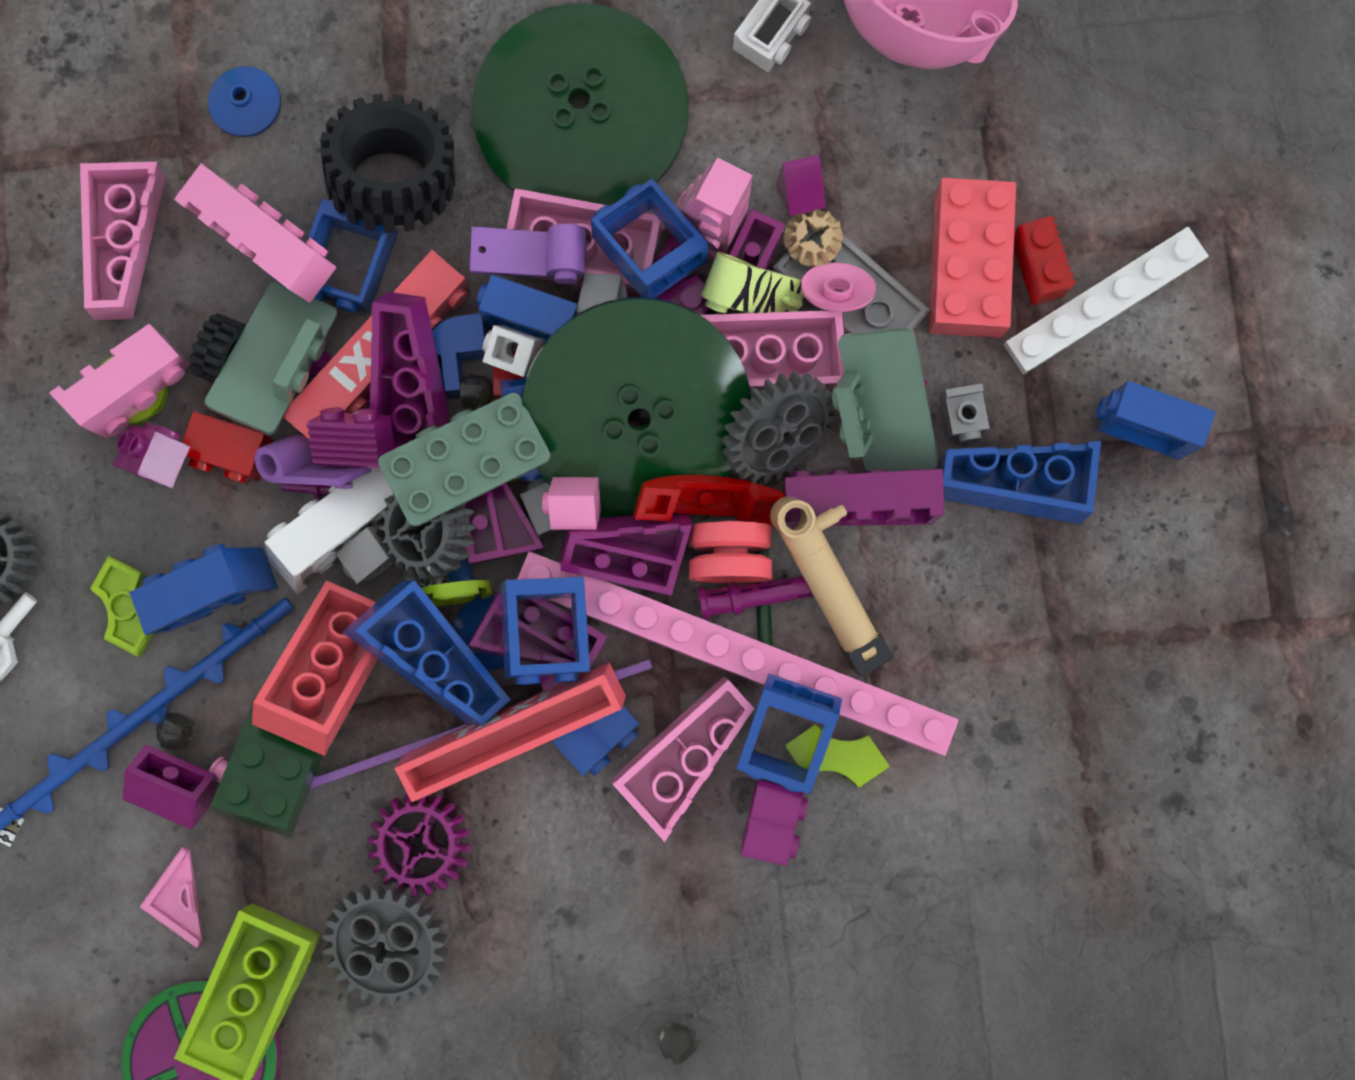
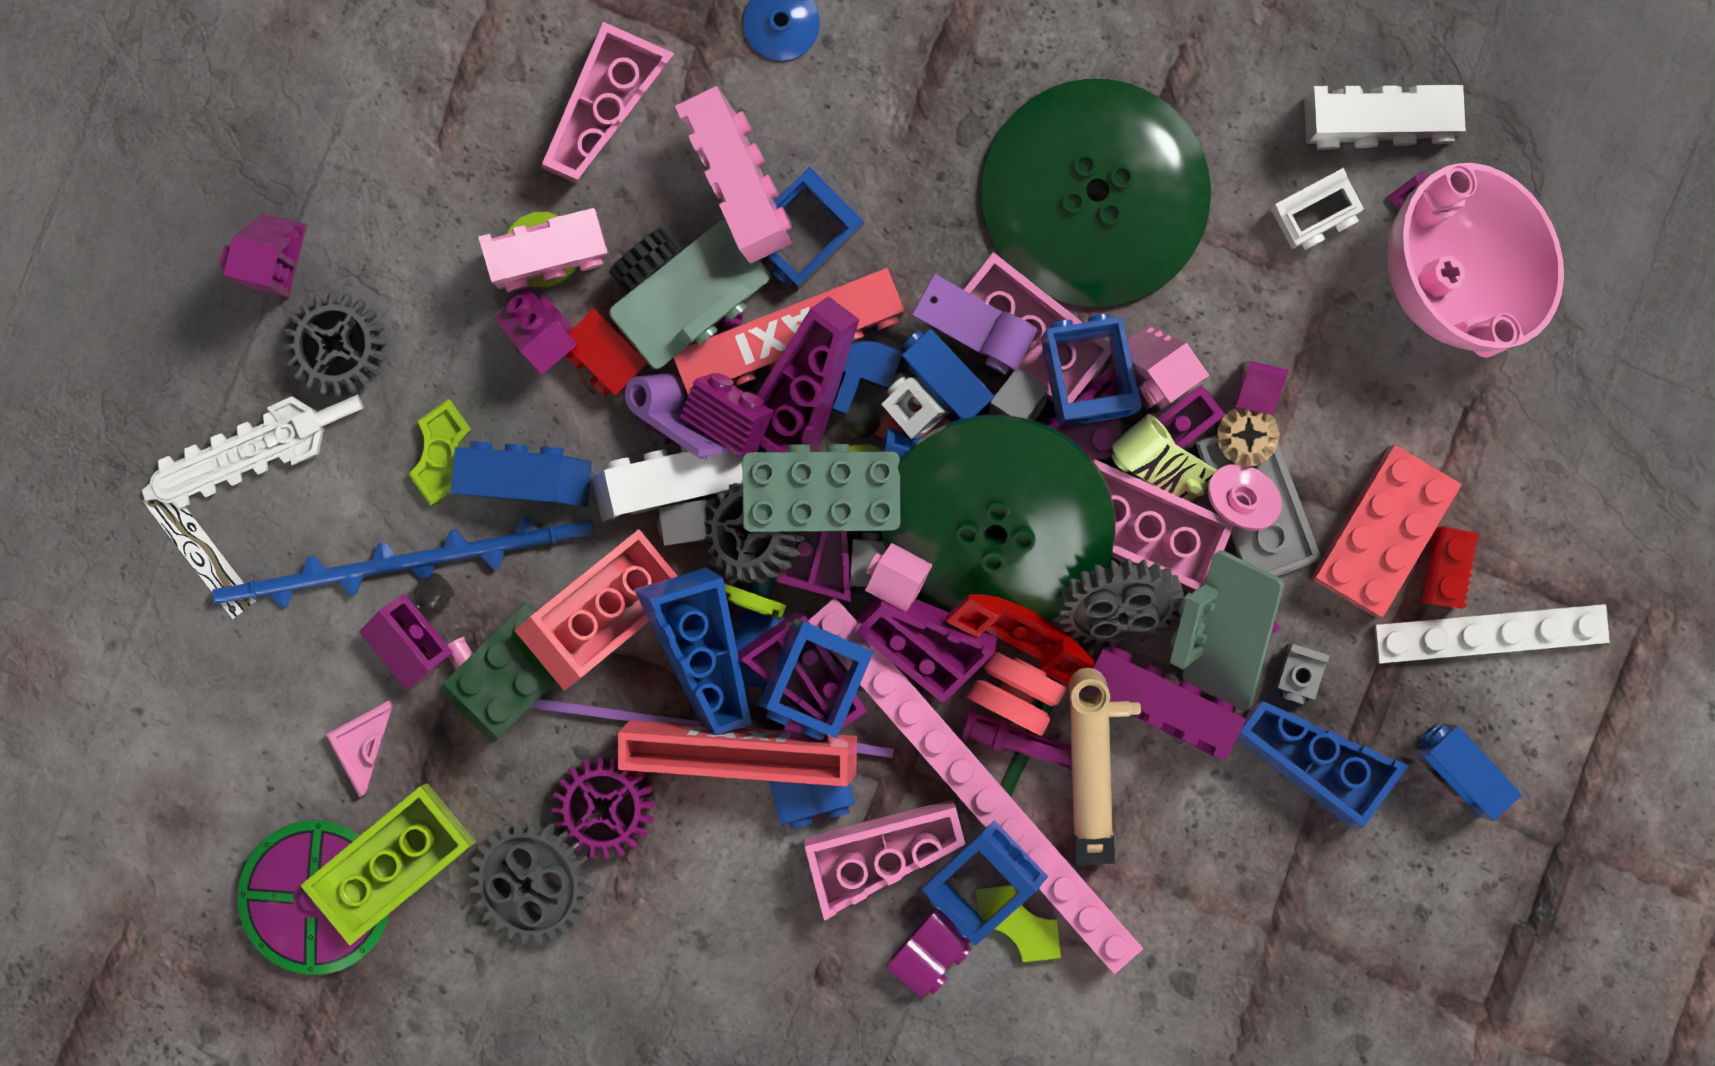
camera: 25 degrees right, 5 degrees up
black tyre [320,94,455,233] -> none

